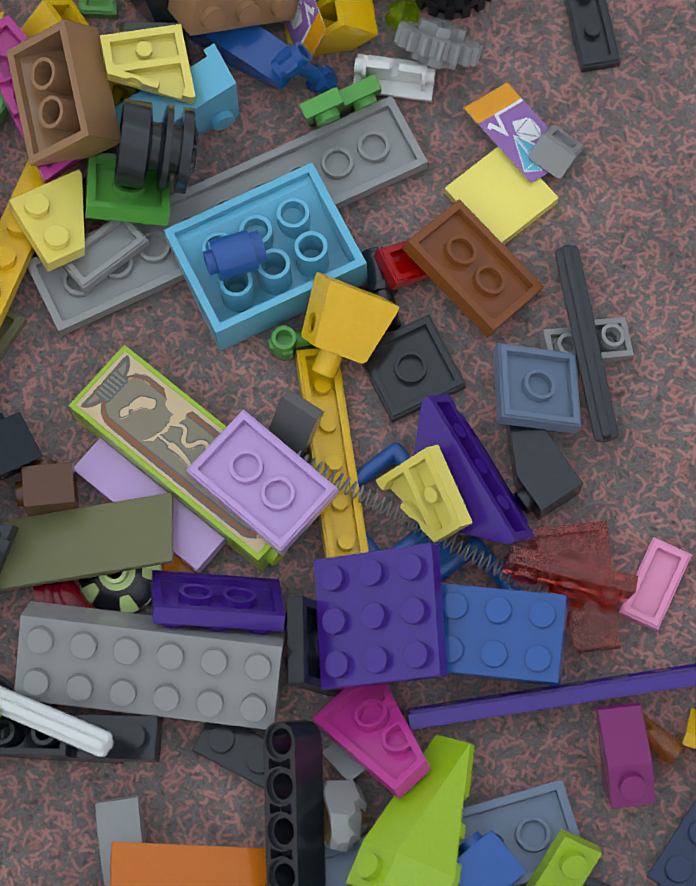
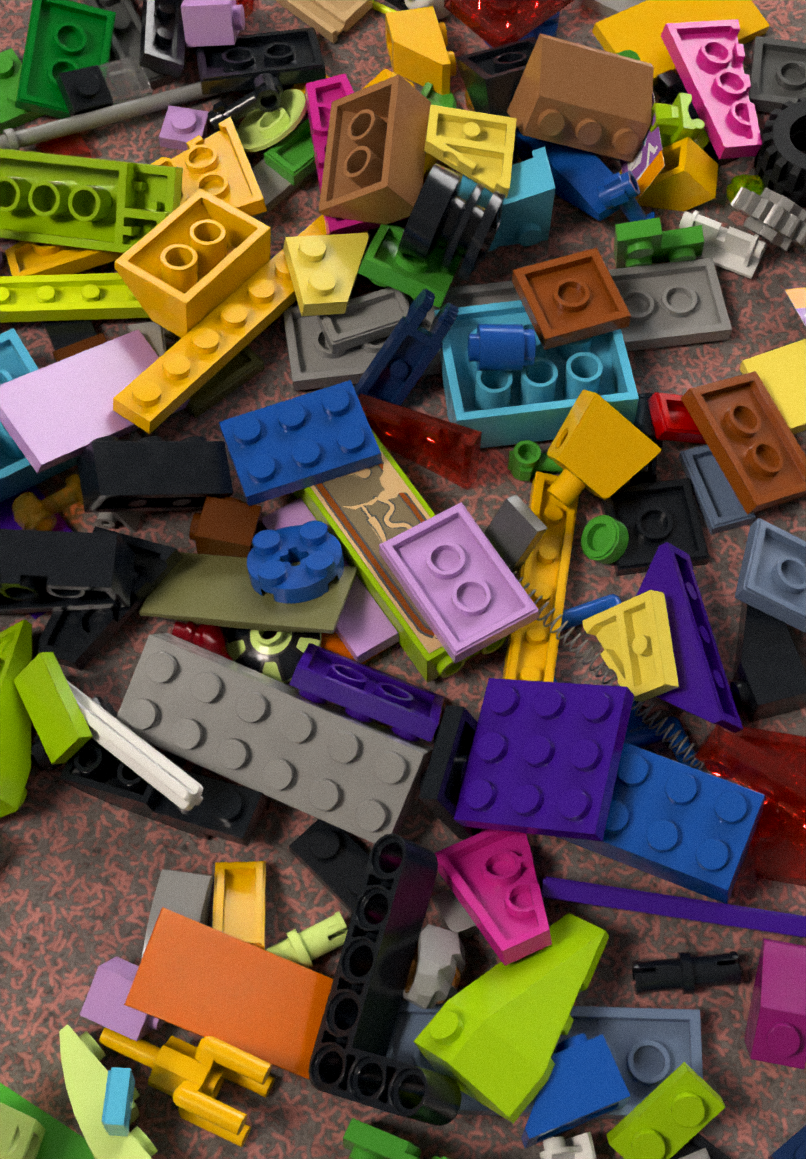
camera: 15 degrees right, 10 degrees down
none -> yellow tile [212,861,267,950]
none -> blue plate [219,380,382,506]
none -> blue plate [247,520,344,604]
none -> yellowish green pin [265,911,348,968]
none -> dark blue hinge [354,288,459,415]
none -> clear red wing [358,394,482,490]
none -> dark orange plate [512,247,631,350]
none -> bright green tile [581,515,629,564]
none -> black pin [632,951,741,995]
none -> sand blue tile [678,445,756,535]

